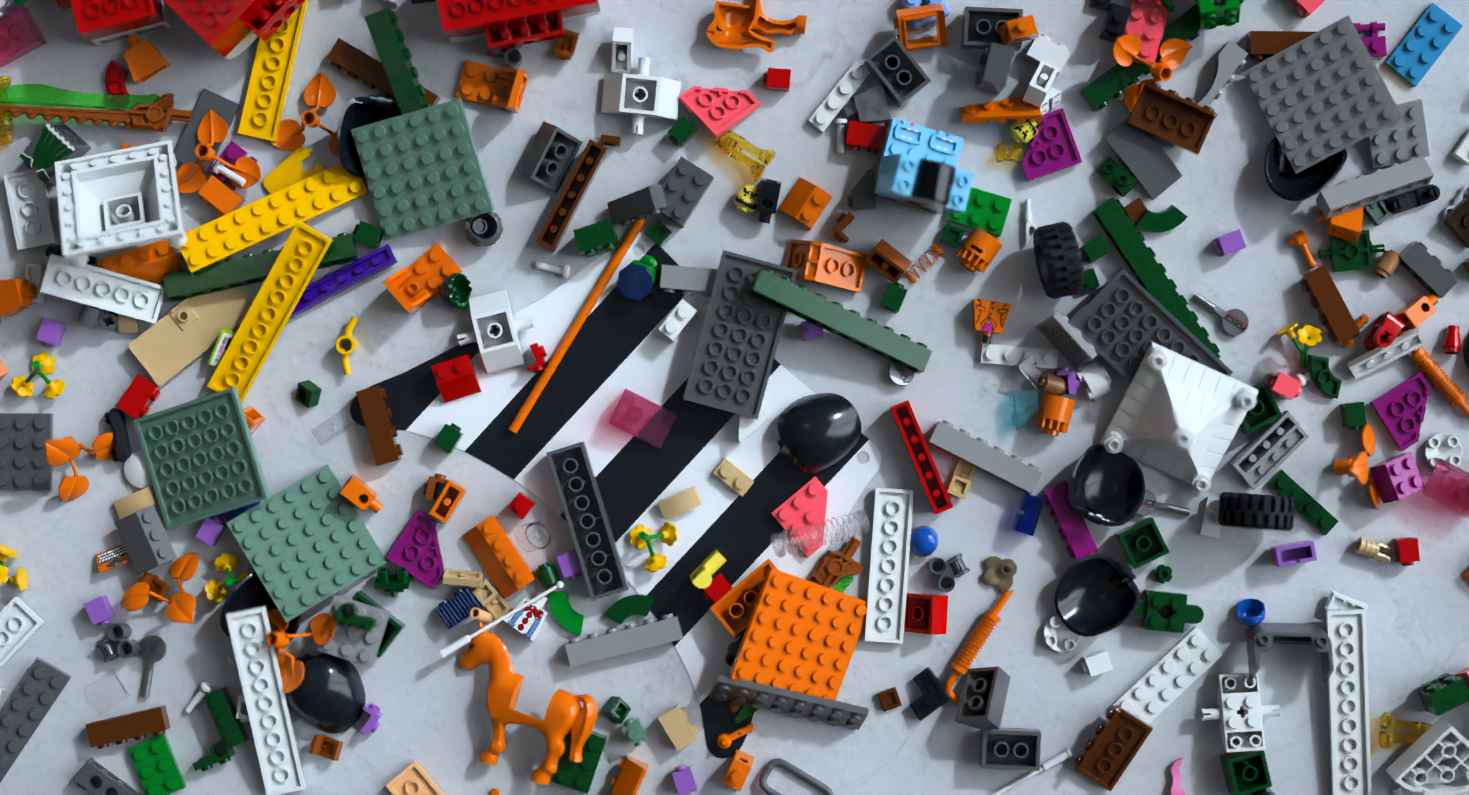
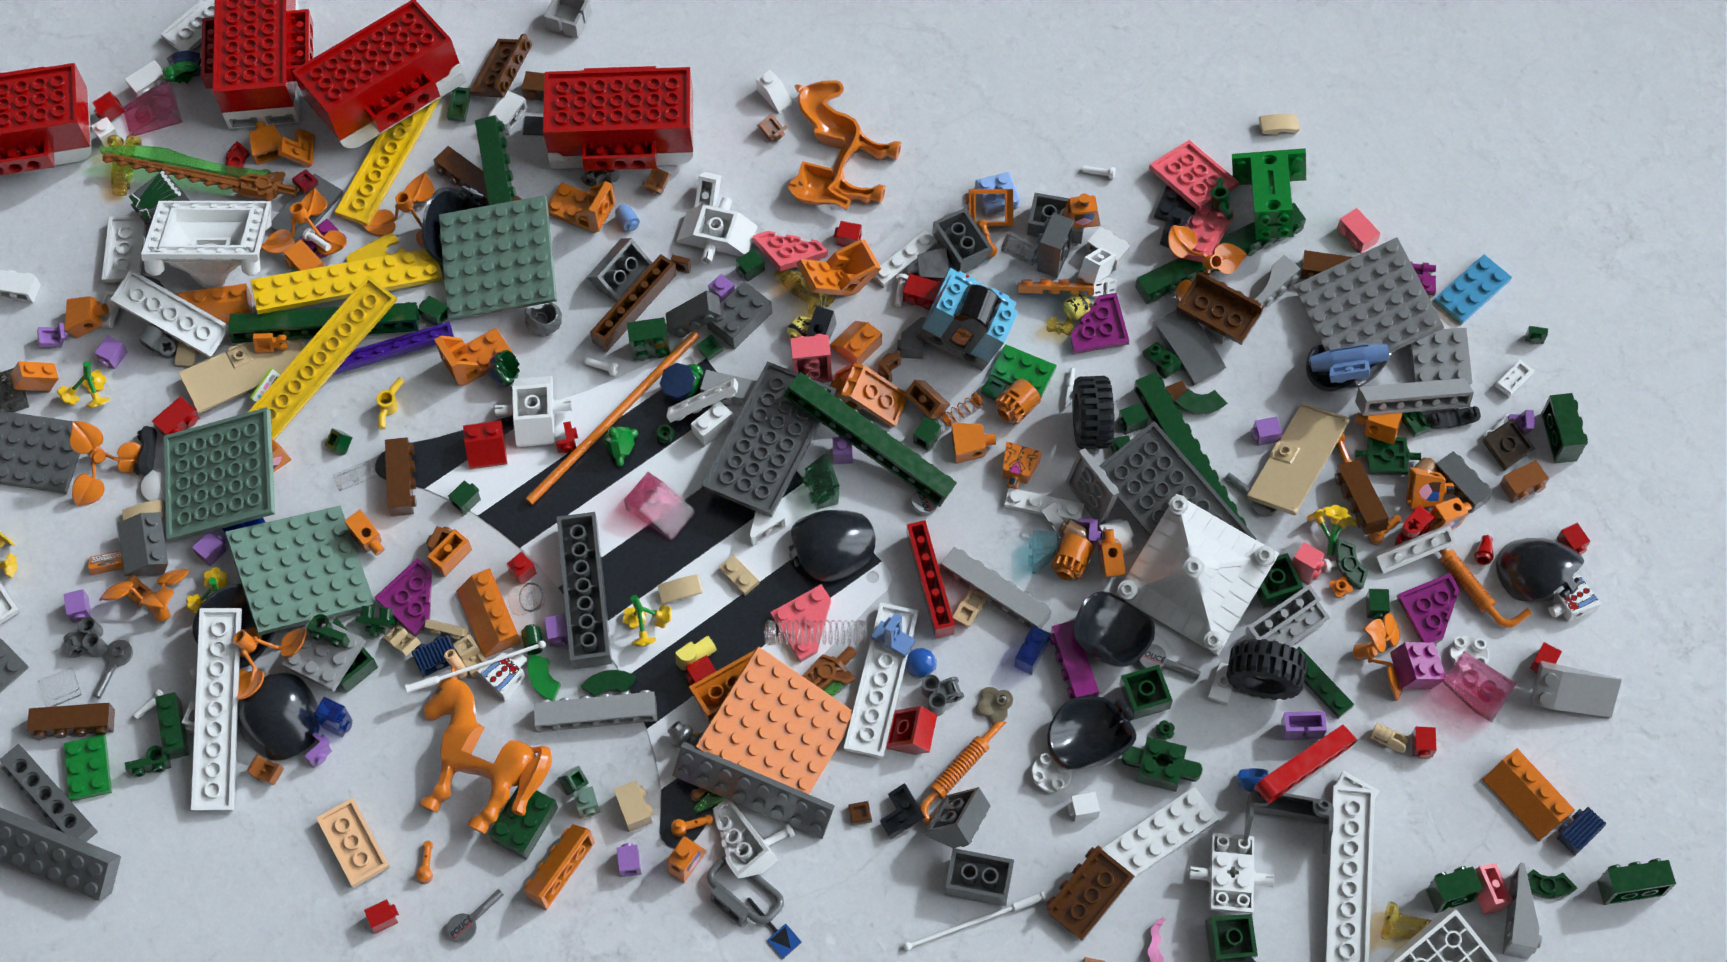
camera: 10 degrees right, 25 degrees down
none -> orange plate [253,333,288,353]
none -> orange plate [277,128,315,168]
none -> dark red plate [292,169,318,194]
none -> clear blue piece [313,697,353,737]
none -> tan slope [382,624,421,656]
none -> green rock [604,427,638,467]
none -> medium blue brick [615,204,640,231]
none -> dark green plate [655,425,674,443]
none -> white plate [667,378,738,423]
none -> flat silver animal [667,721,700,748]
none -> medium lavender brick [708,274,735,303]
none -> white wedge [713,798,778,879]
none -> white piece [764,823,795,846]
none -> coral brick [790,334,832,383]
none -> orange bracket [796,239,882,296]
none -> clear green slope [802,453,840,510]
none -> medium blue bracket [871,613,915,658]
none -> orange torso [951,422,996,463]
none -> orange piece [978,220,997,258]
none -> orange torso [1098,529,1126,577]
none -> tan door [1247,403,1350,515]
none -> red beam [1254,724,1358,804]
none -> medium blue plate [1310,344,1390,383]
none -> orange plate [1329,576,1353,598]
none -> orange torso [1406,468,1454,509]

